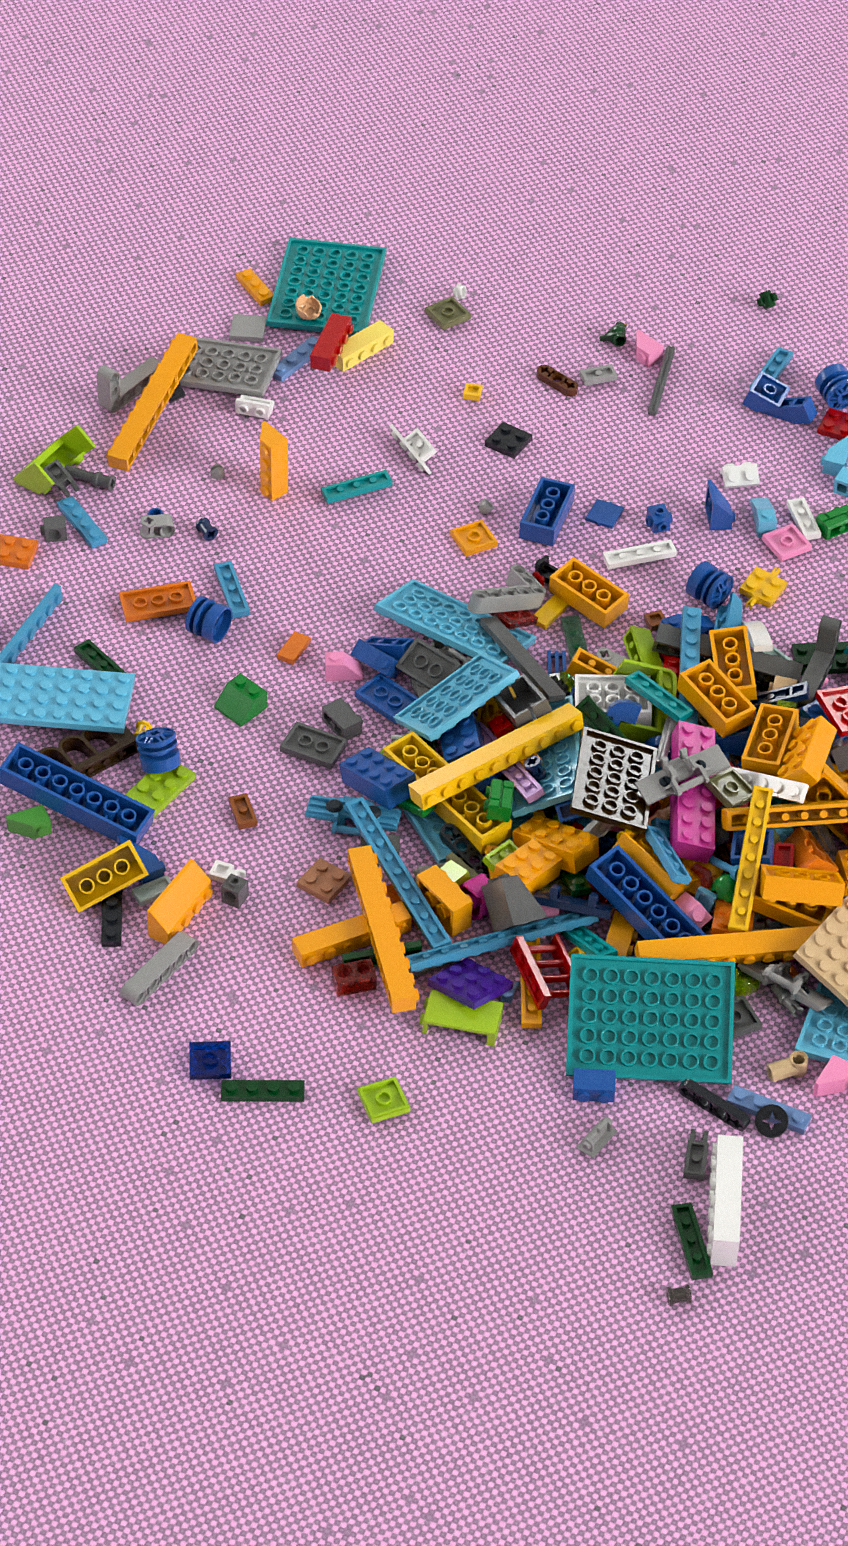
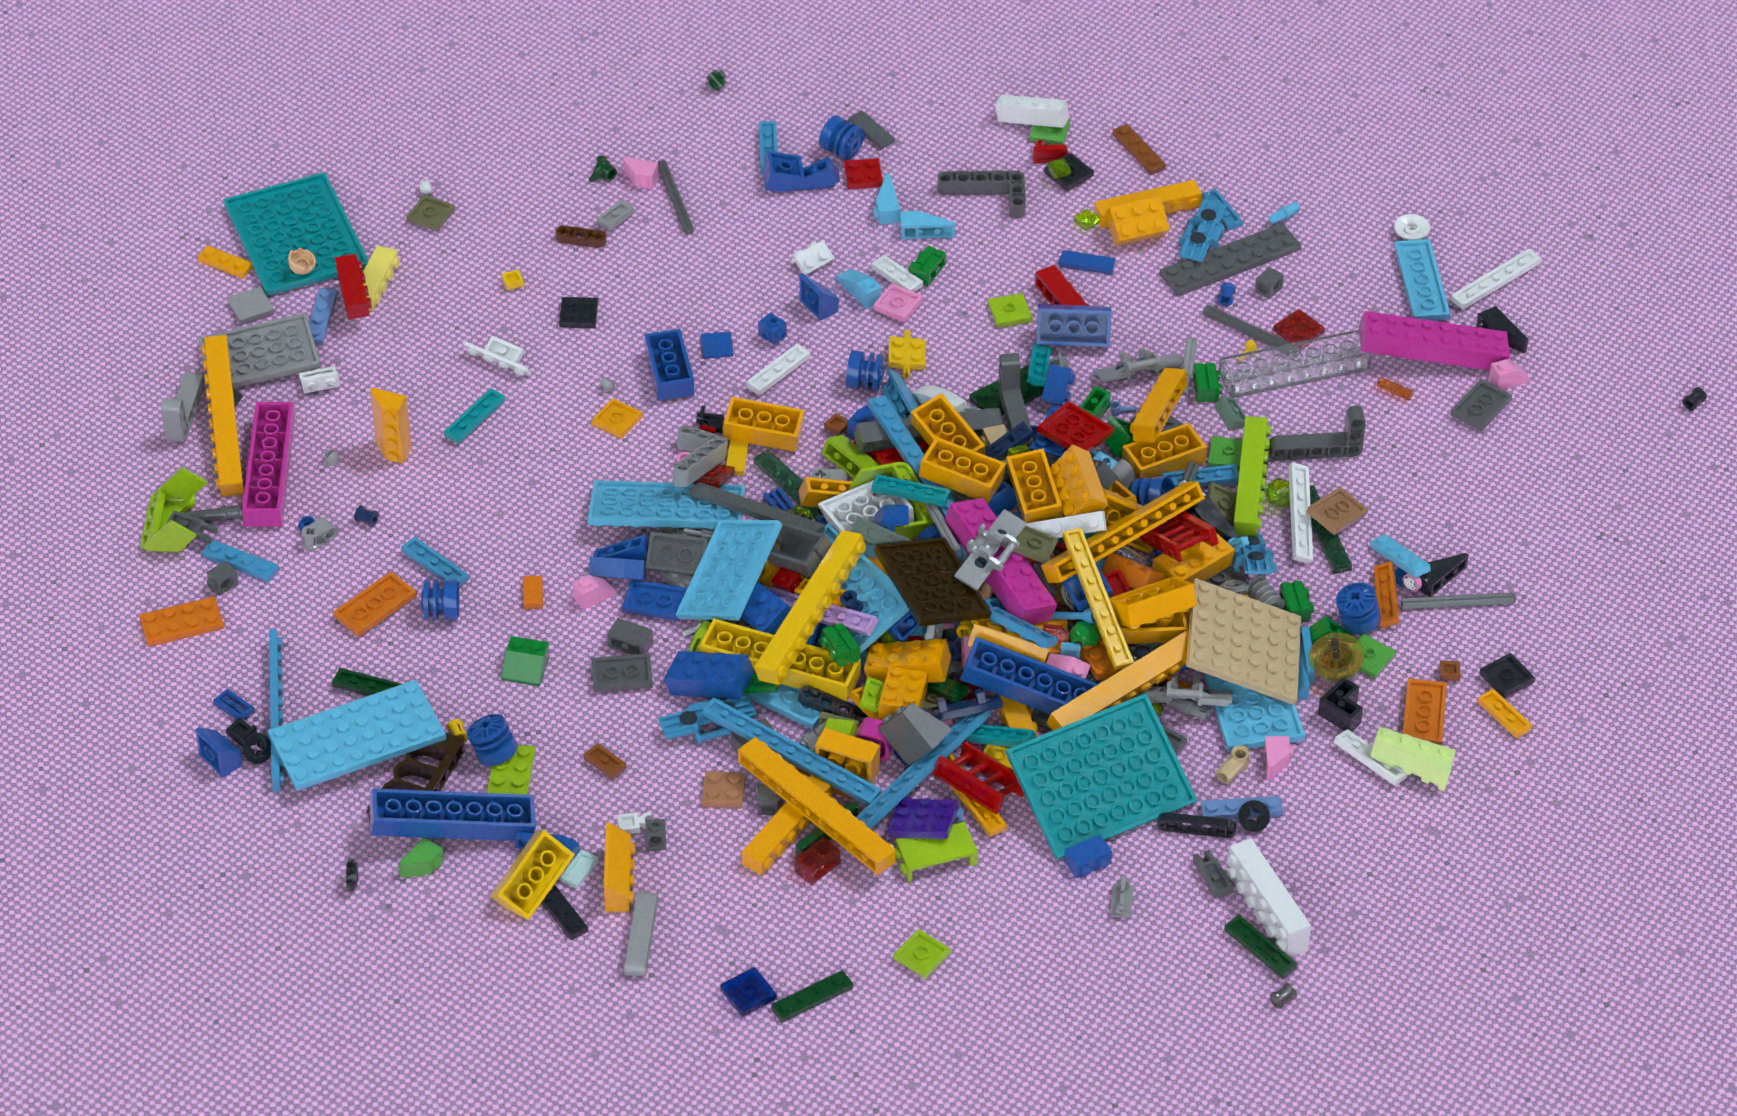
camera: 30 degrees left, 0 degrees up
none -> dark pink brick [242,402,295,527]
none -> dark grey brick [757,783,778,815]

